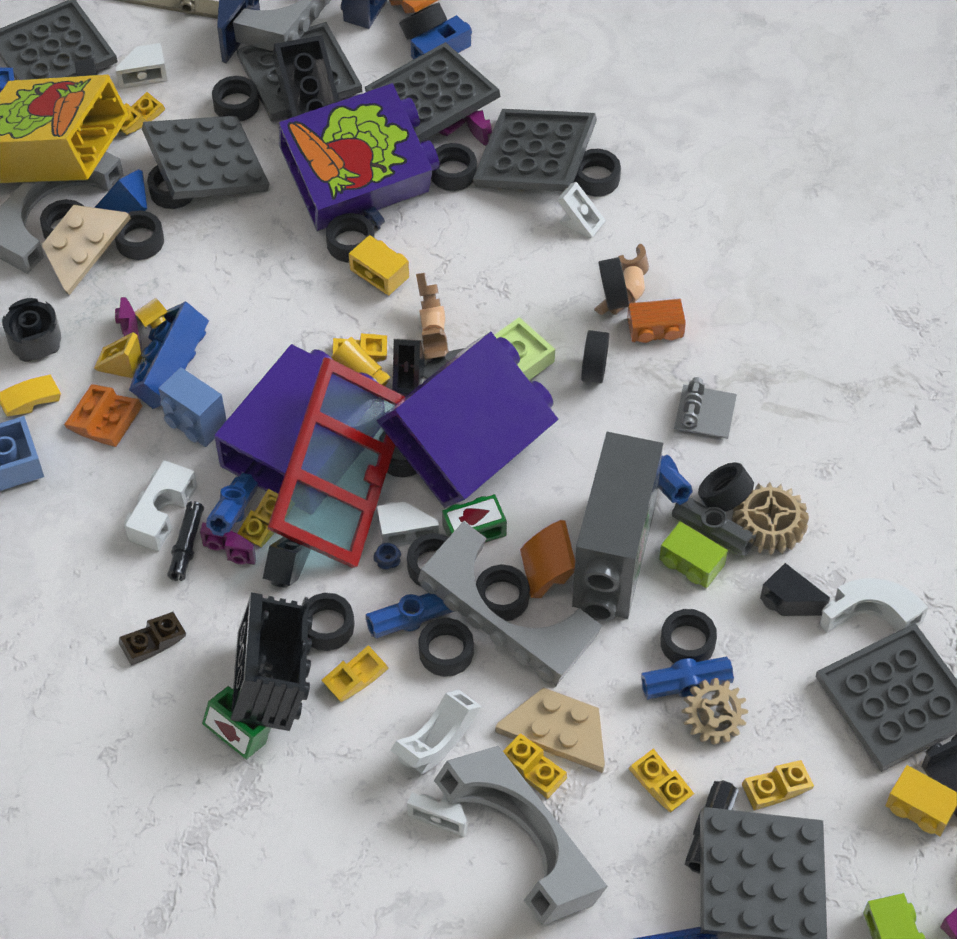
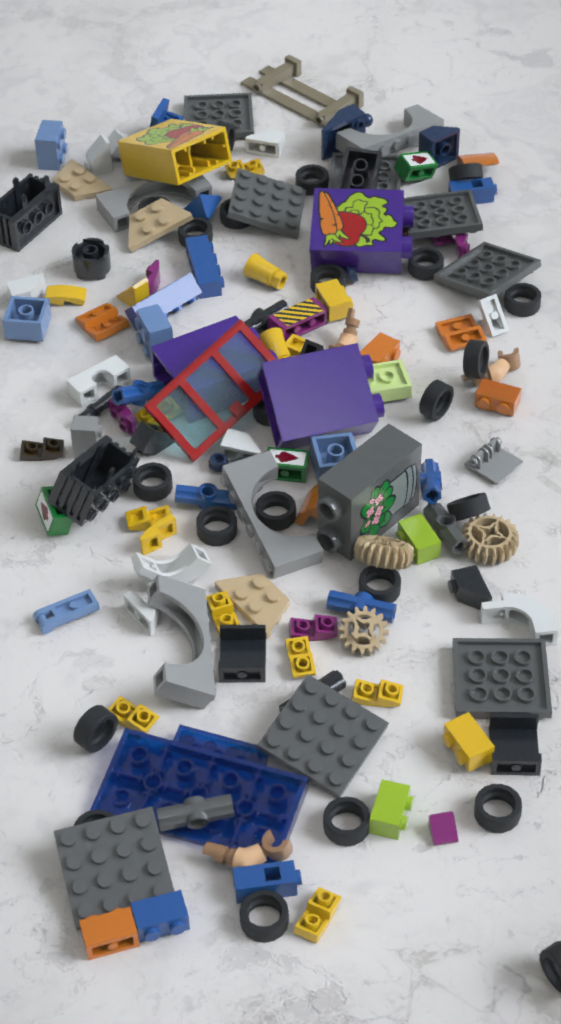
camera: 30 degrees right, 10 degrees down
yellow slope [135,298,168,329] -> none
none -> medium blue plate [33,589,100,634]
none -> light grey brick [70,415,103,460]
none -> yellow slope [140,513,177,555]
none -> blue brick [185,235,225,299]
none -> black panel [218,624,266,683]
none -> yellow plant [243,253,288,290]
none -> black piece [244,299,289,333]
none -> brick [267,297,328,342]
none -> magenta slope [289,614,338,641]
none -> medium blue brick [309,432,357,483]
none -> tan gear [354,534,414,570]
none -> orange brick [360,332,401,364]
none -> green brick [394,151,438,182]
none -> orange slope [435,314,487,352]

